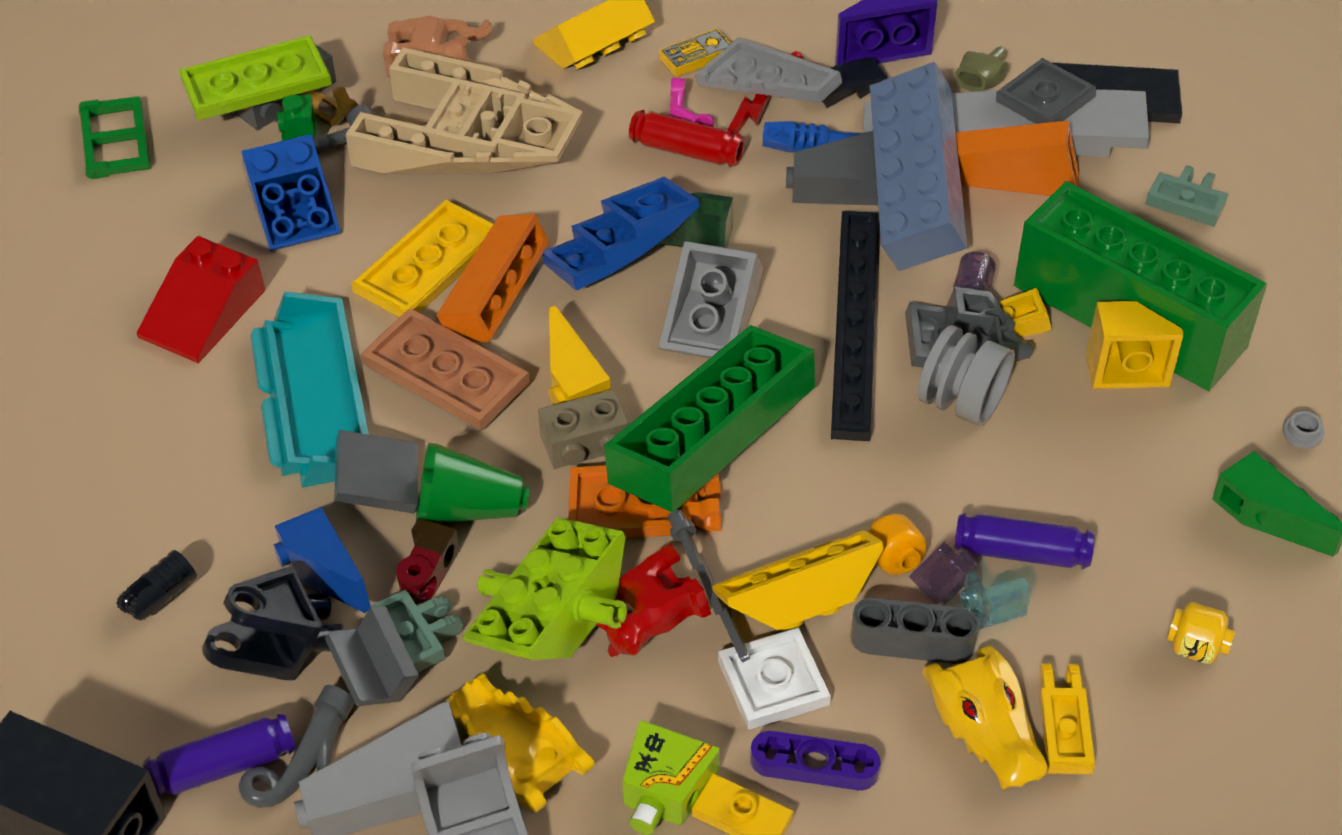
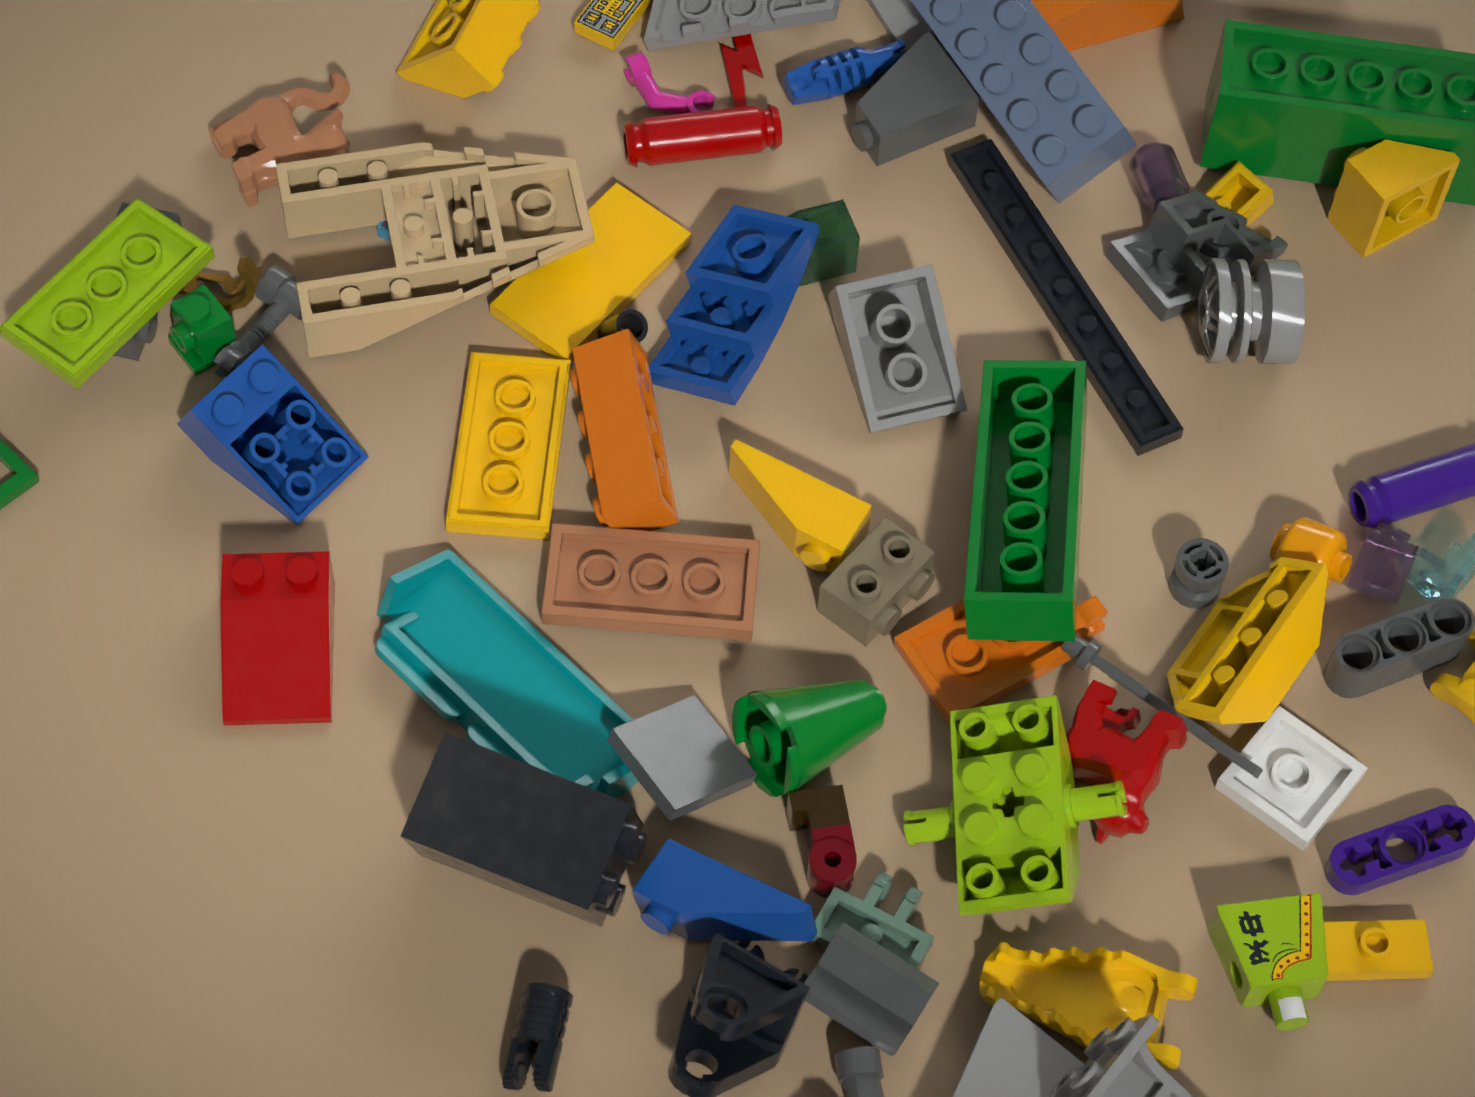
camera: 35 degrees left, 10 degrees up
none -> black brick [400,732,647,927]
none -> yellow tile [490,182,692,362]
none -> black hinge [598,309,648,342]
none -> dark grey wheel [1169,538,1229,609]

